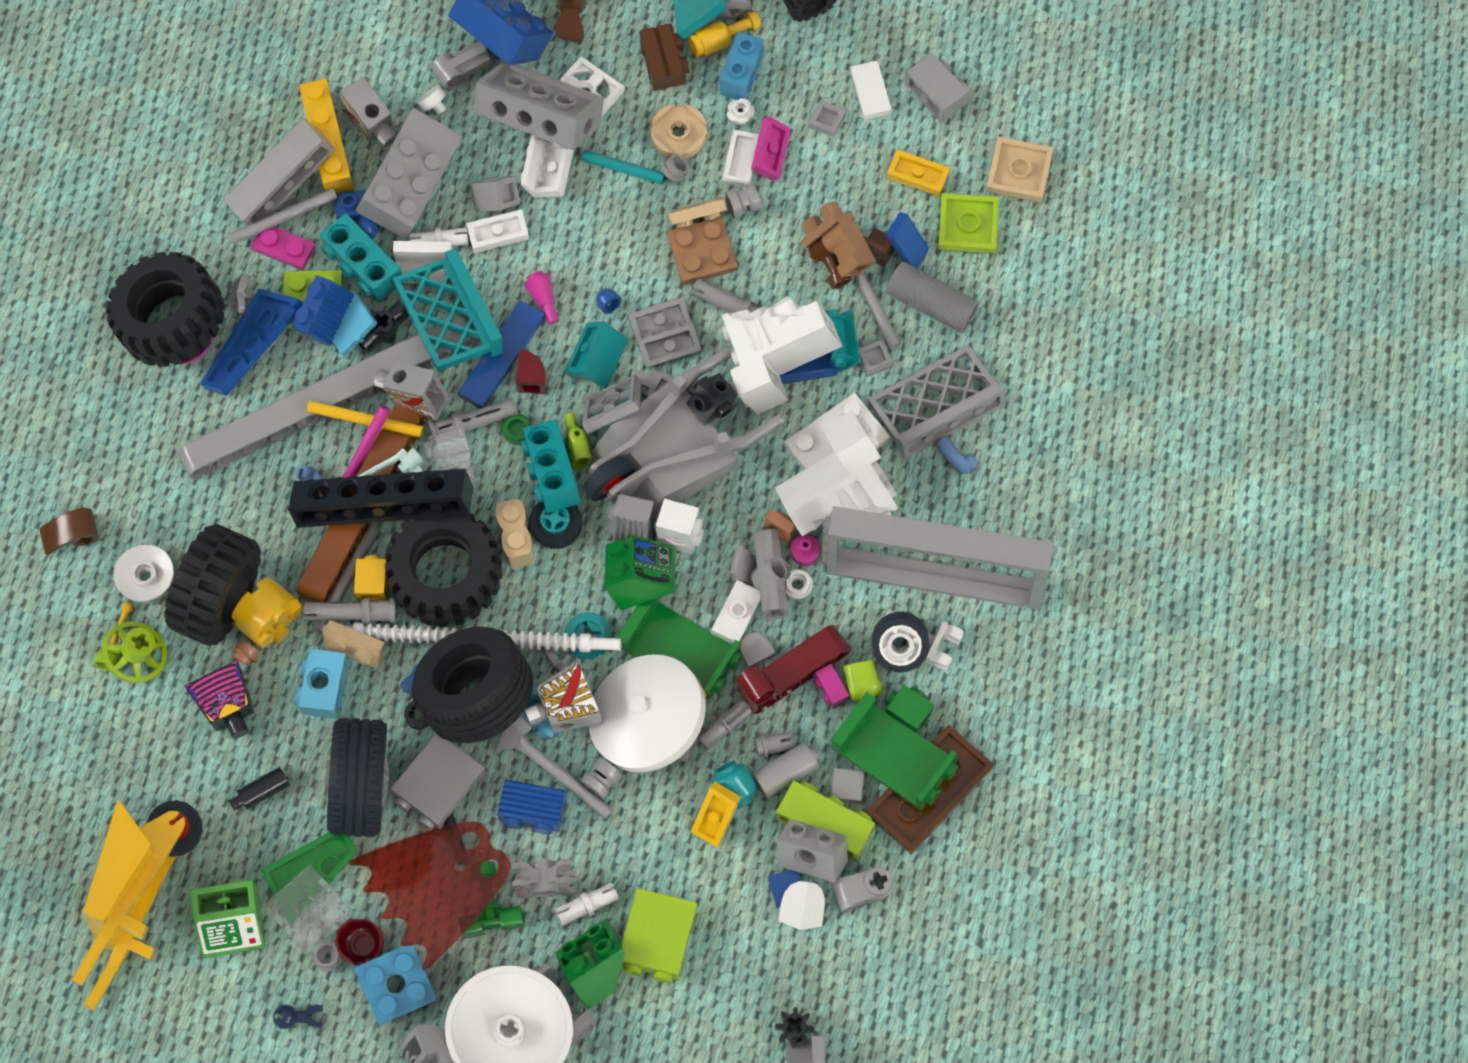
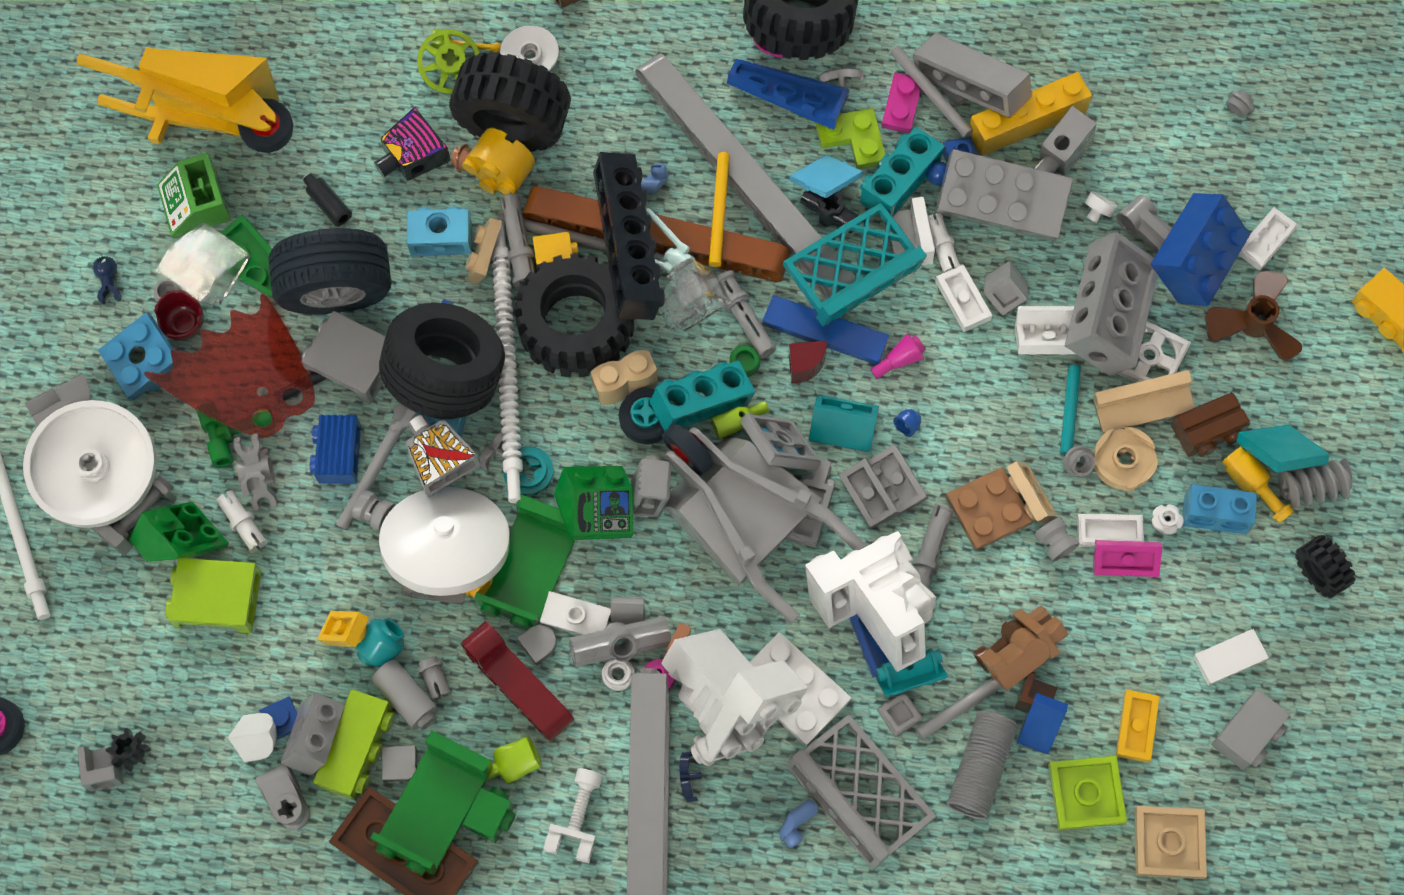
camera: 80 degrees right, 0 degrees up
blue brick [291,275,354,346] -> none
dark pink bar [343,405,391,478] -> none
light grey torso [374,362,449,421] -> none
white brick [656,499,704,555] -> none
black brick [686,373,738,426] -> none
light grey axle [697,700,752,750] -> none
light grey tile [809,100,846,138] -> none
dark pink piece [813,664,850,709] -> none
wheel [872,611,929,673] -> none
none -> tan panel [1093,370,1195,433]

